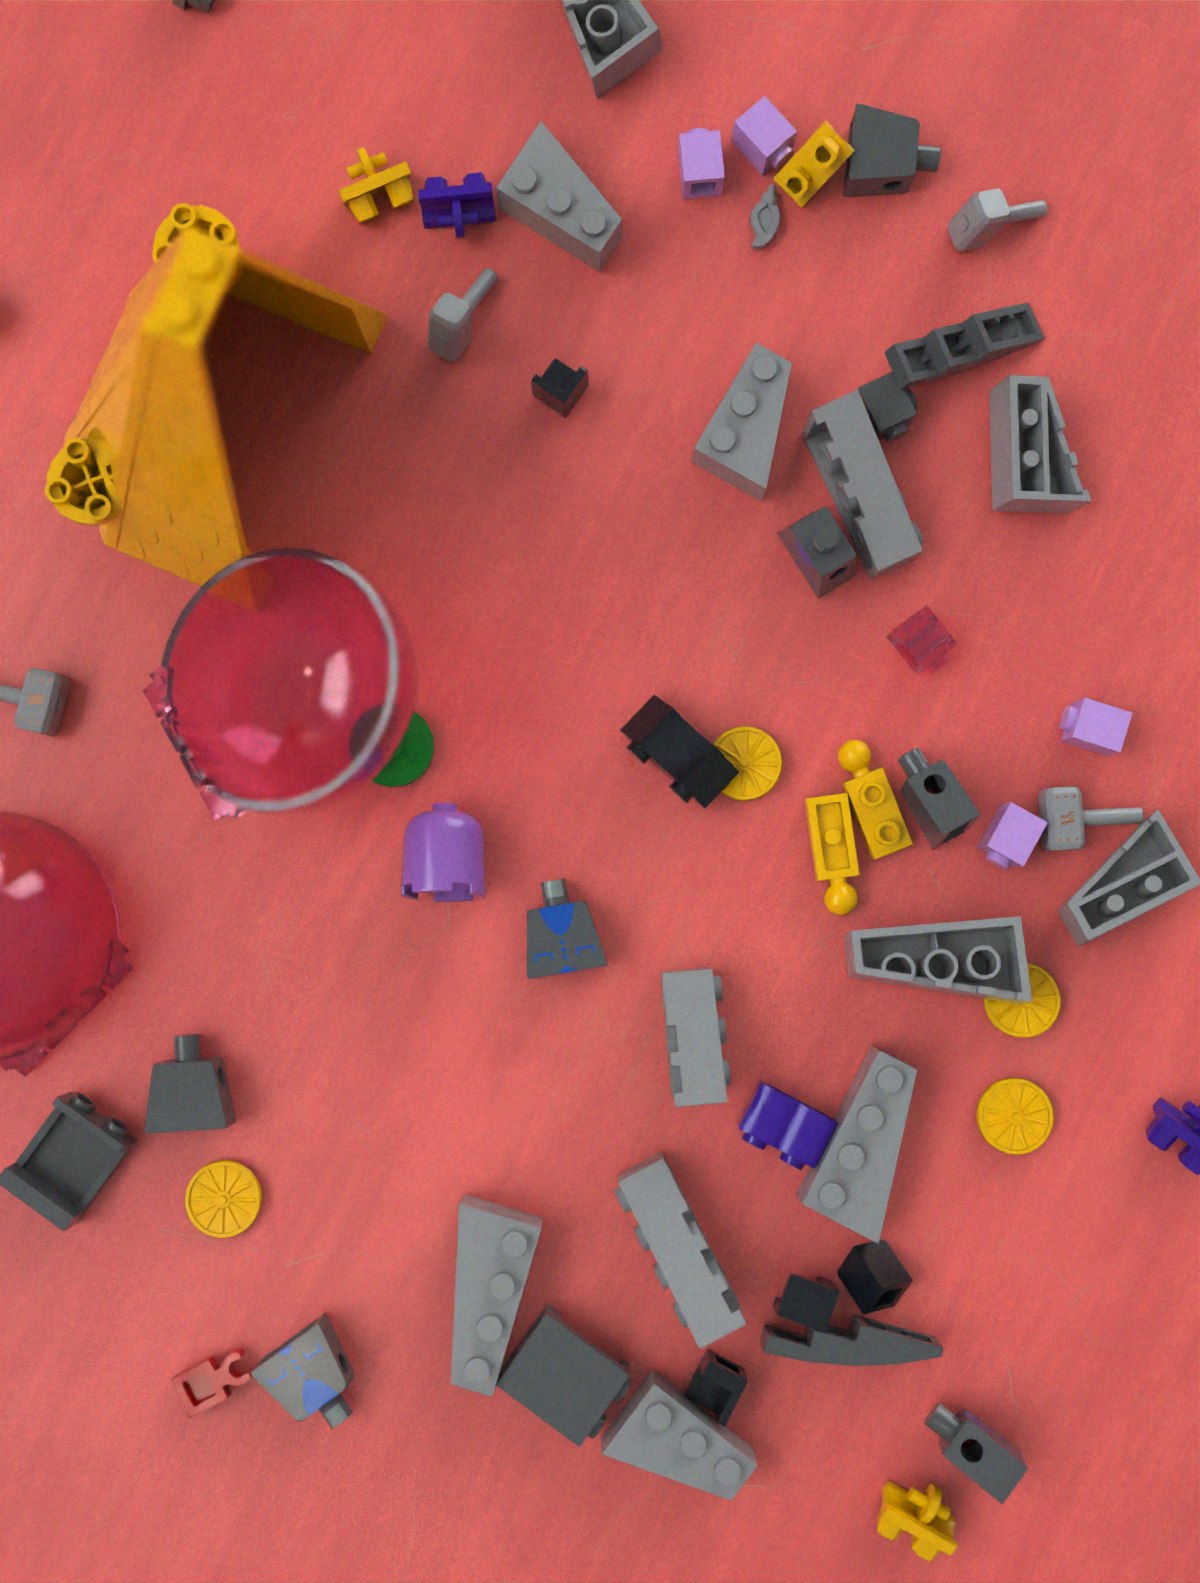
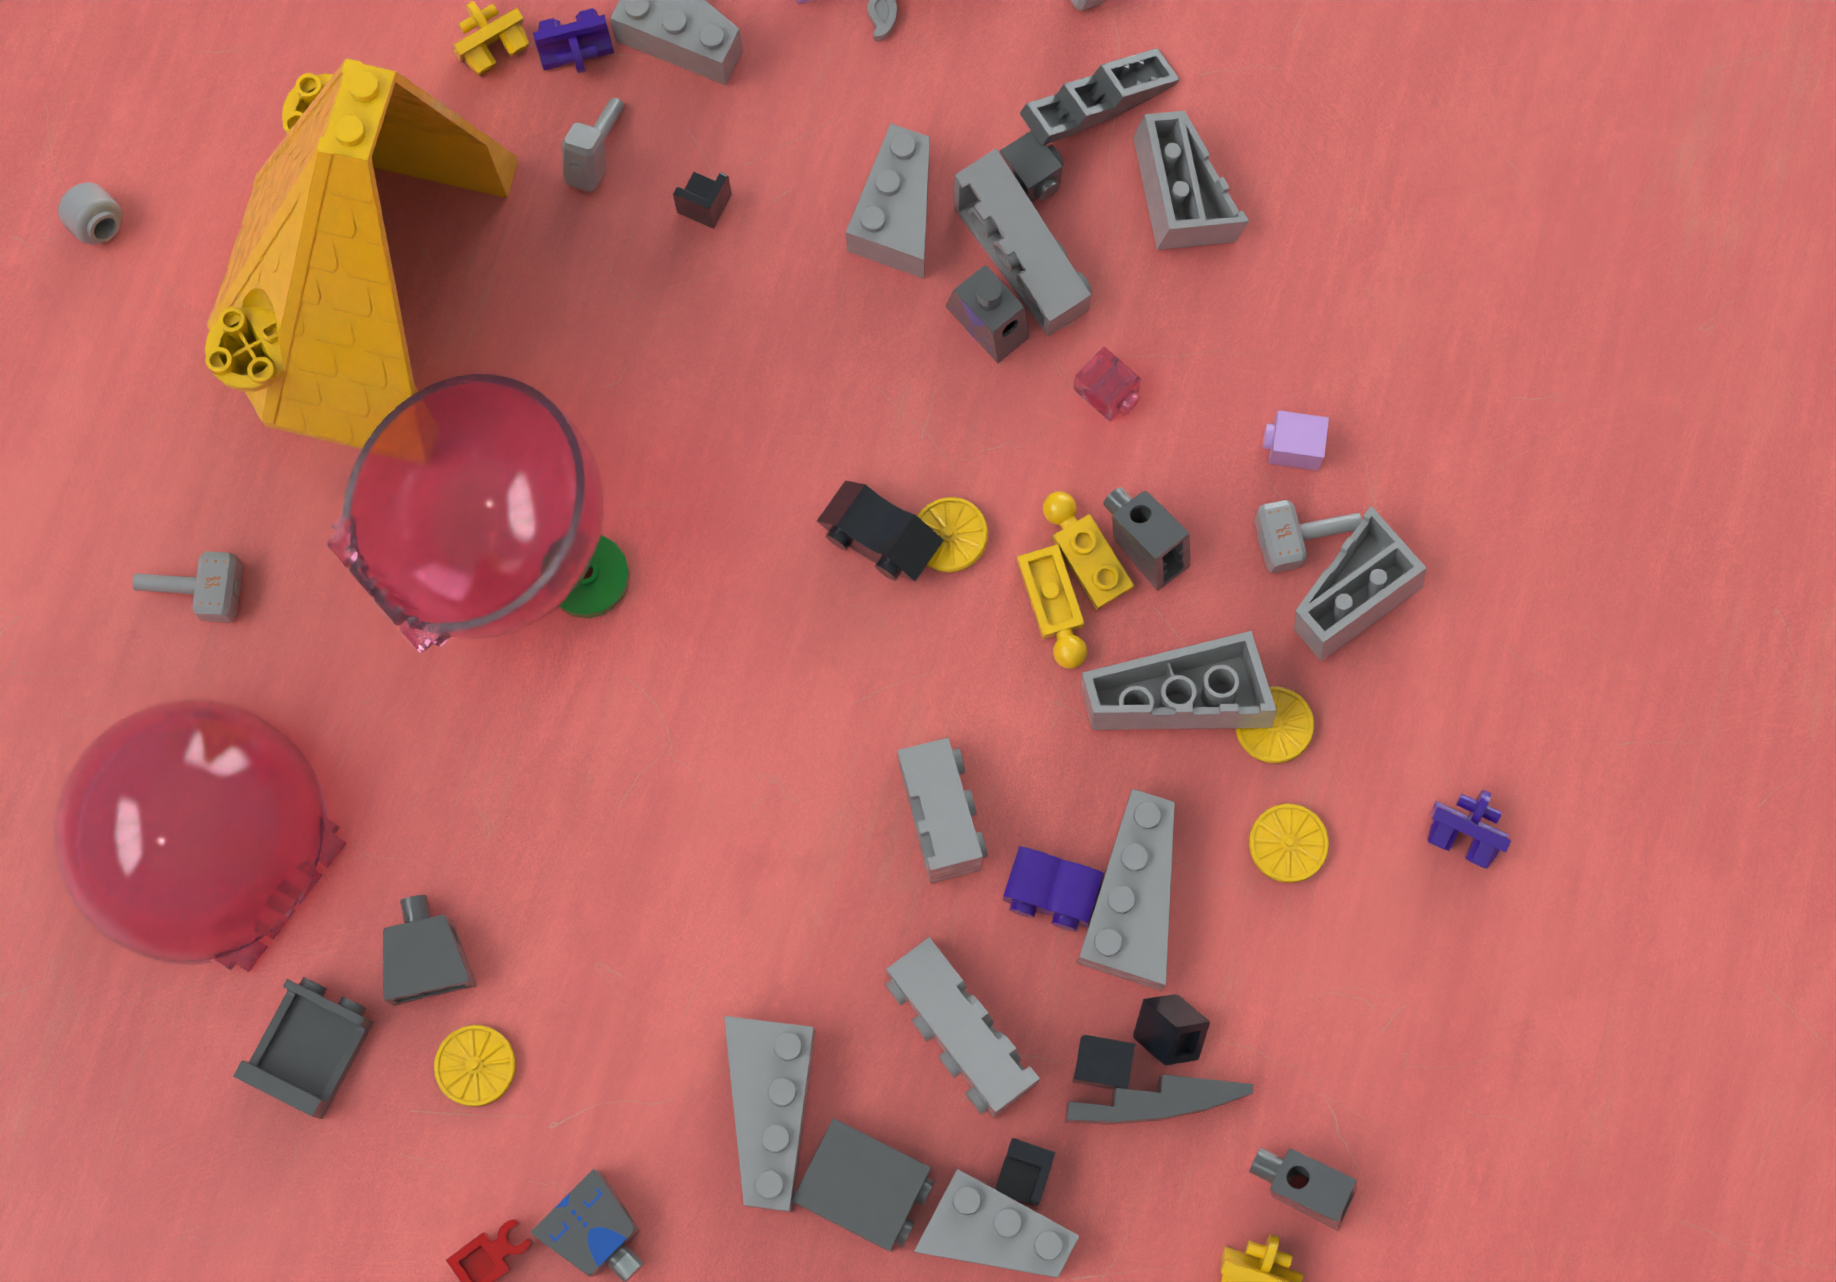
camera: 10 degrees left, 10 degrees down
medium lavender cylinder [401,803,485,902] -> none
dark grey torso [527,879,607,979] -> none
lavender brick [977,802,1048,870] -> none

